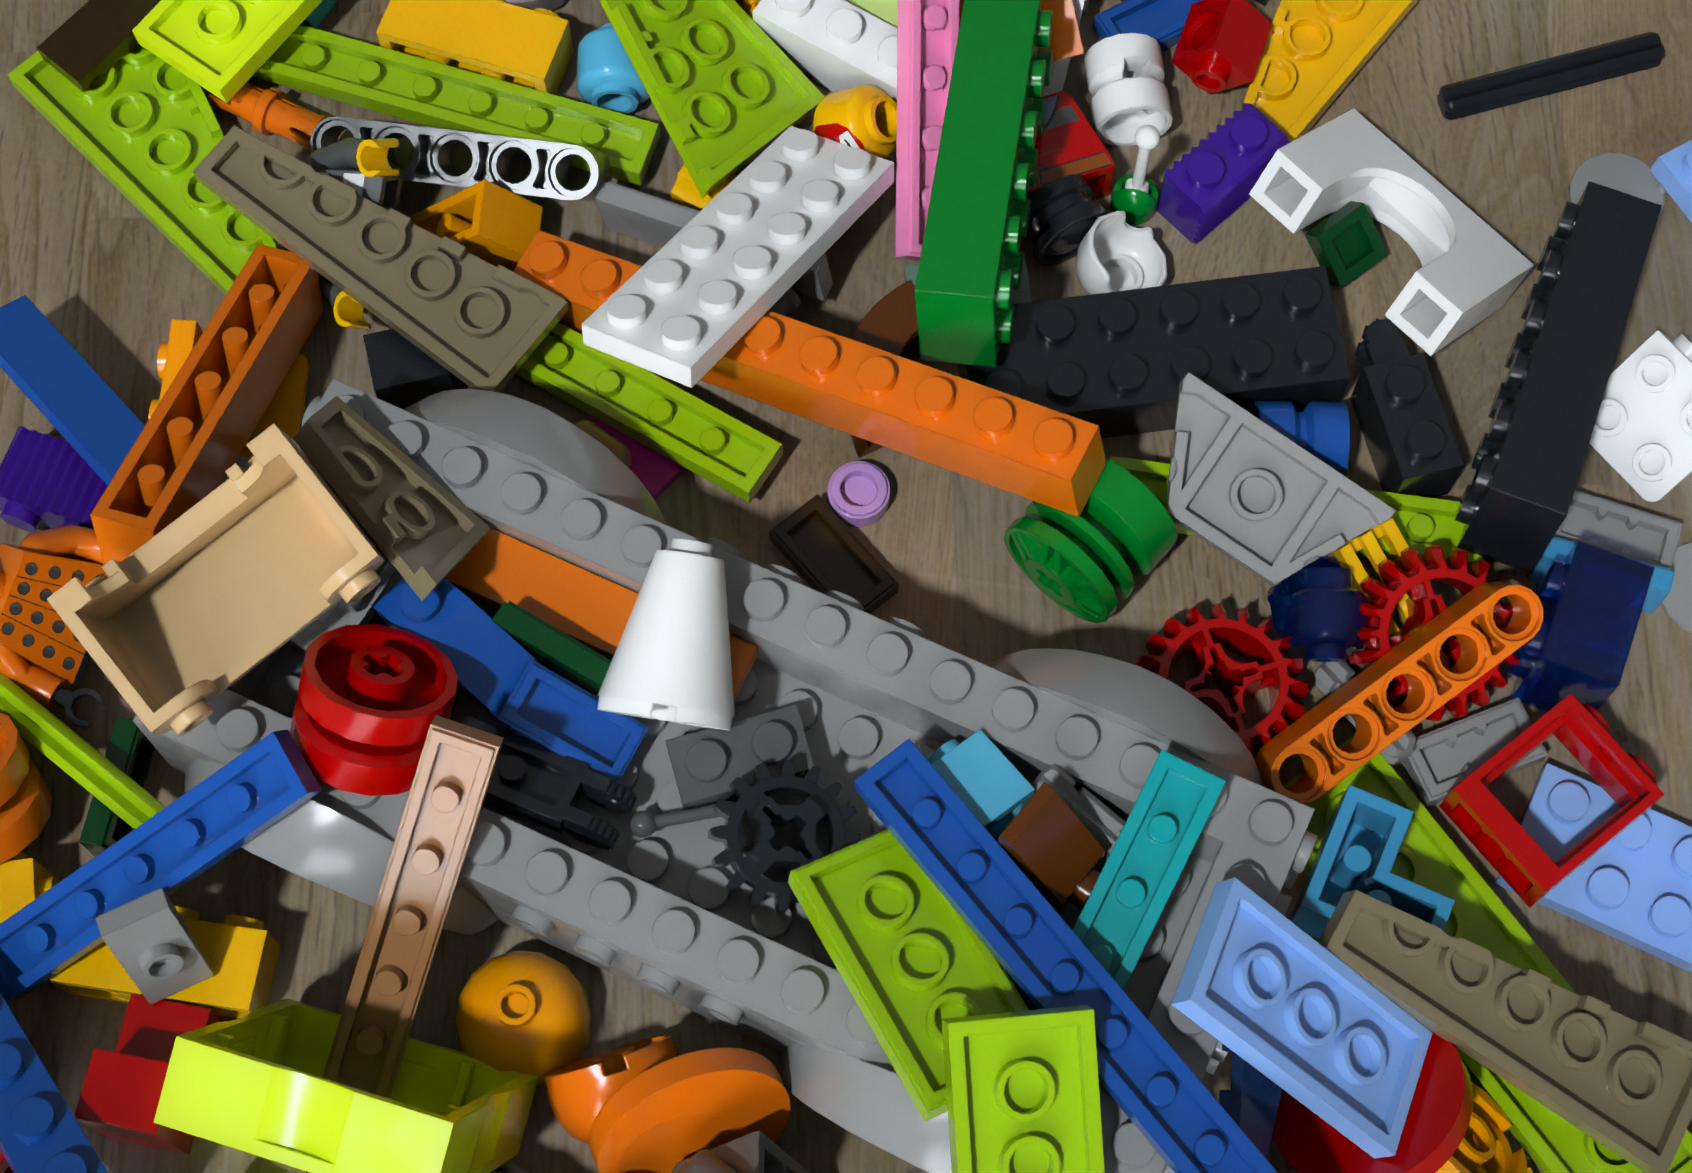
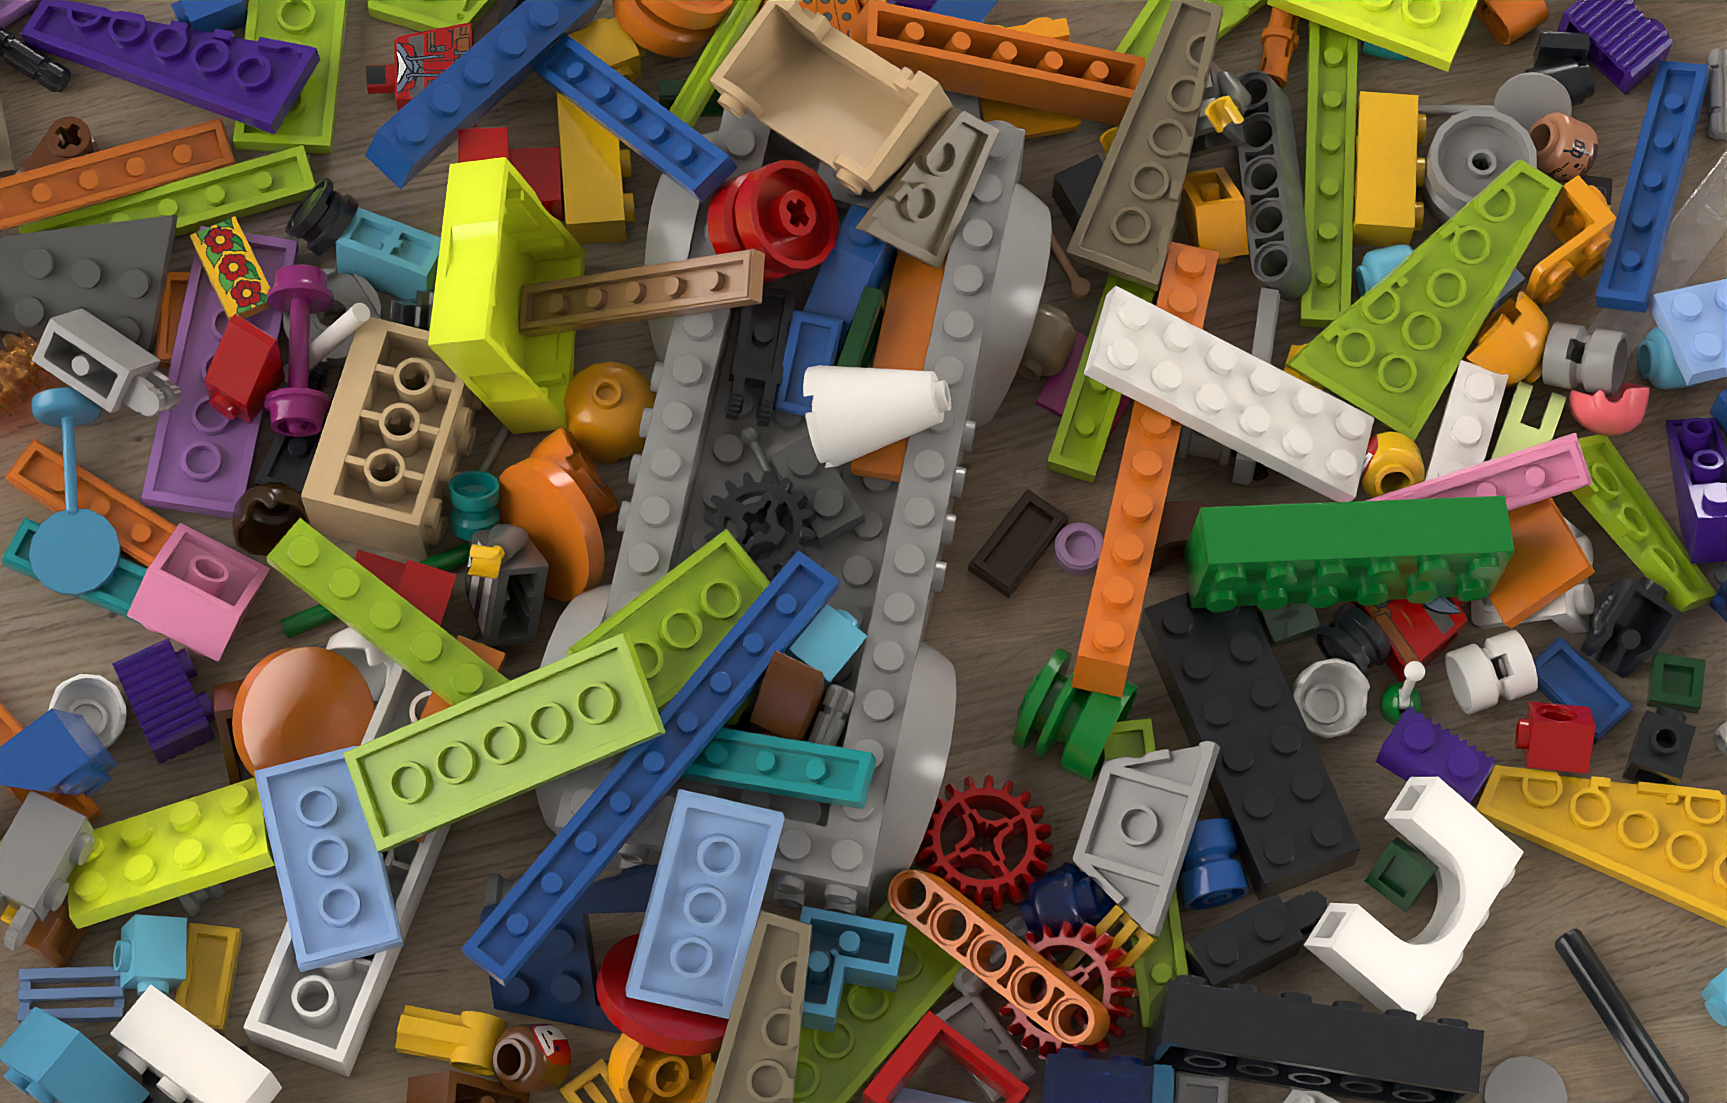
camera: 75 degrees right, 0 degrees up
light grey plate [95,888,215,1005] -> none

